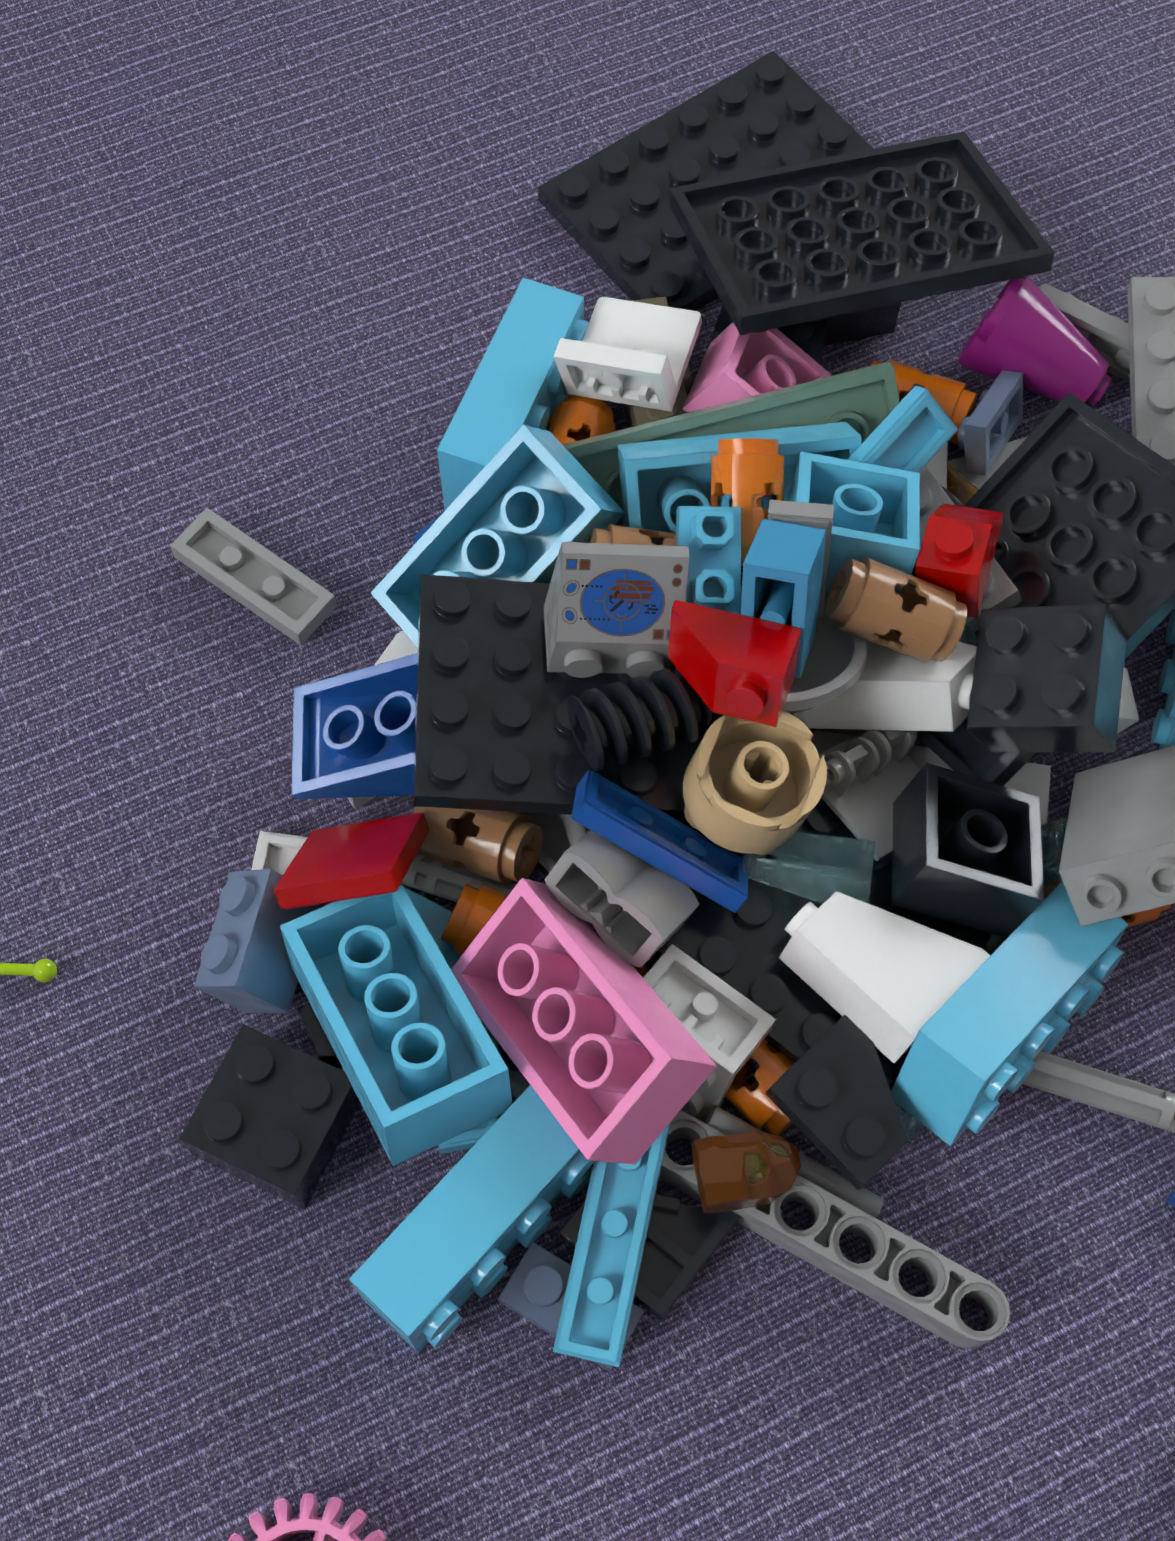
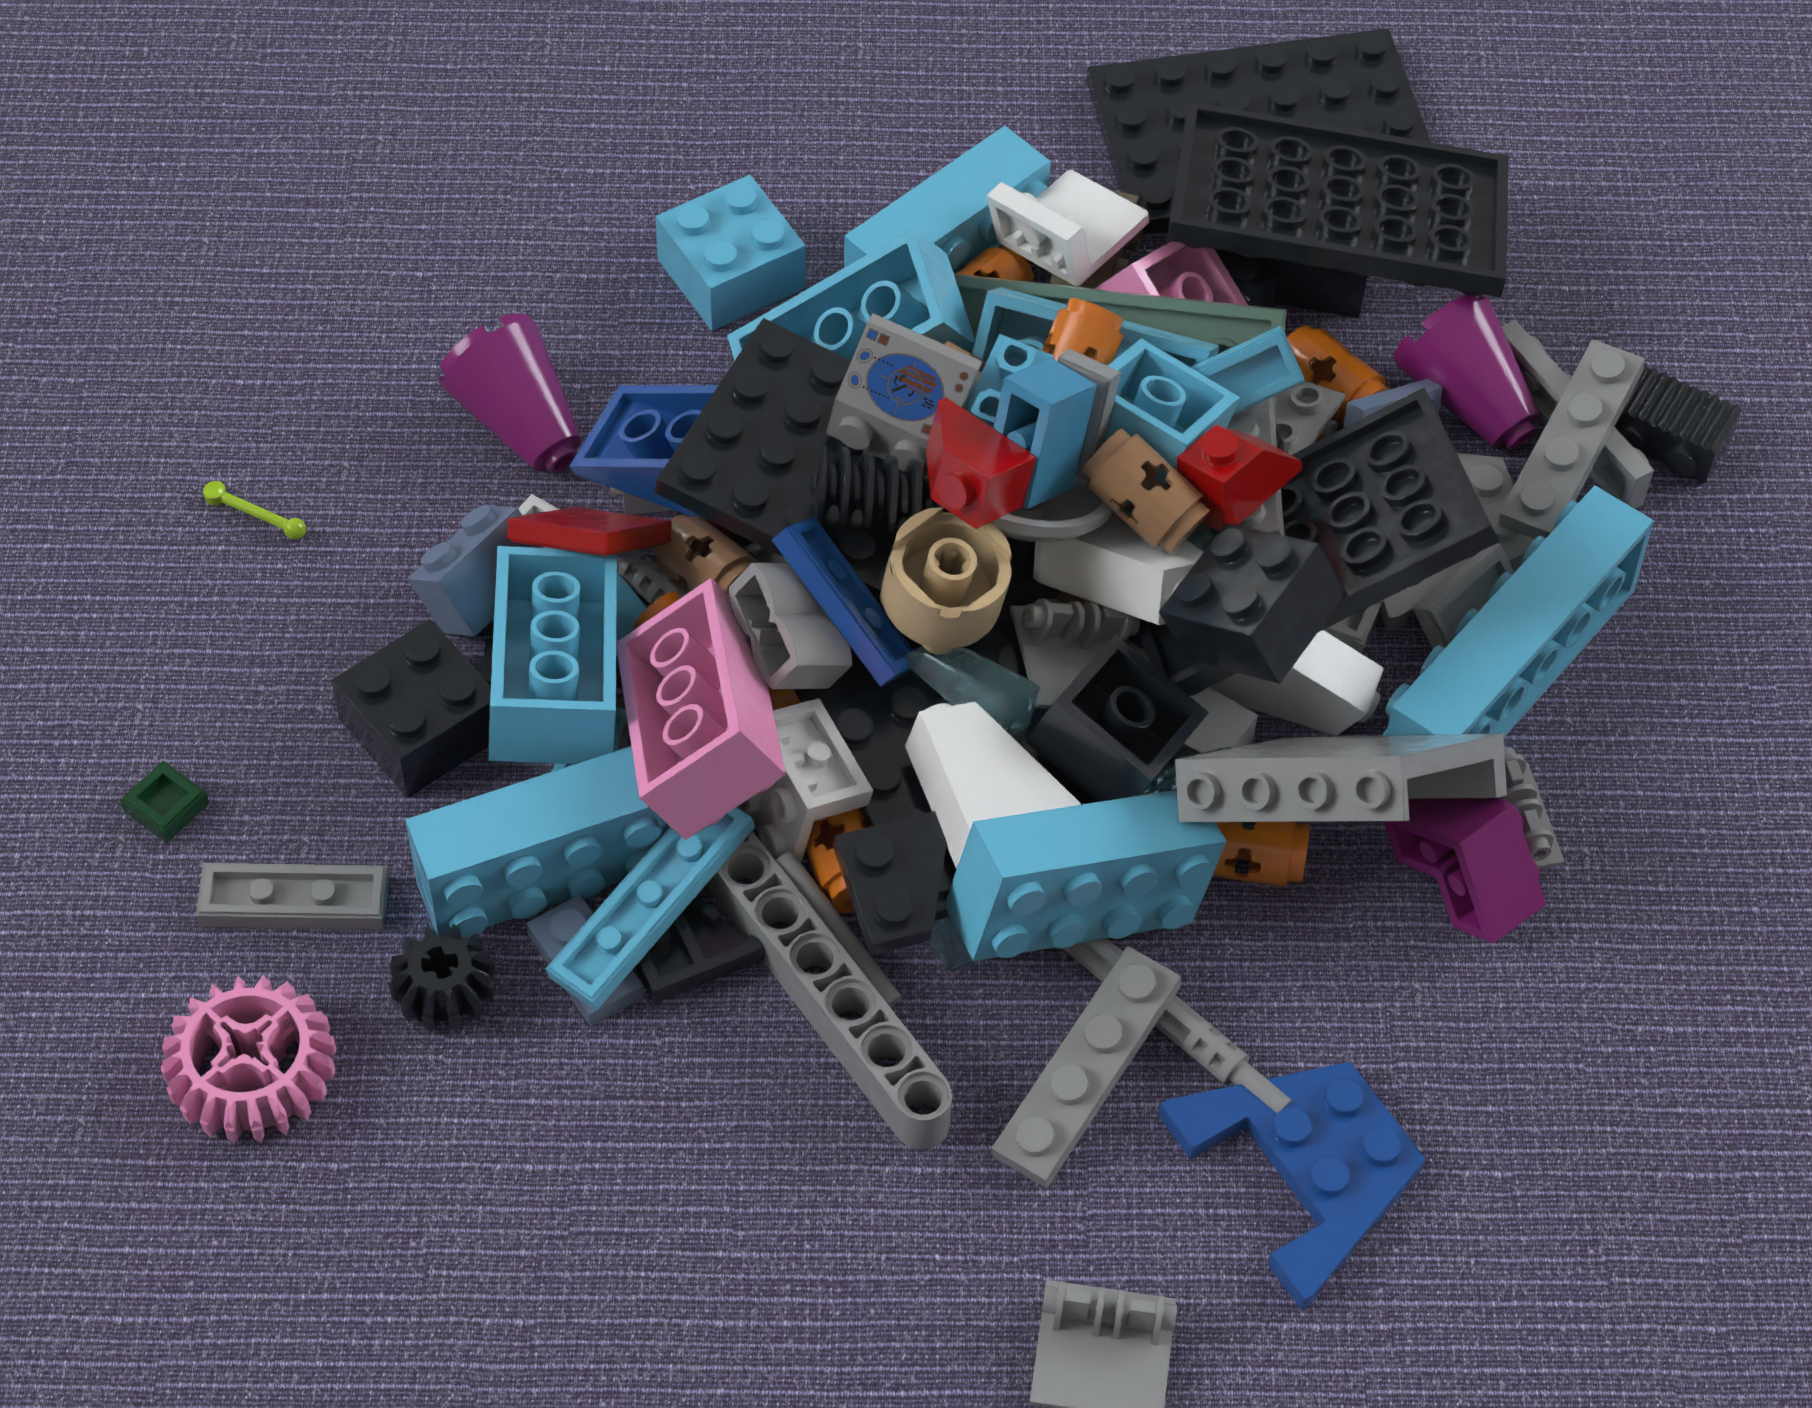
camera: 25 degrees right, 10 degrees down
light grey plate [170,508,337,645] -> none
reddish brown rock [692,1131,801,1213] -> none
none -> dark green tile [120,761,209,844]
none -> light grey tile [196,863,389,930]
none -> black gear [389,923,496,1033]
none -> magenta cone [438,313,581,473]
none -> medium azure brick [655,175,806,331]
none -> light grey plate [991,946,1181,1189]

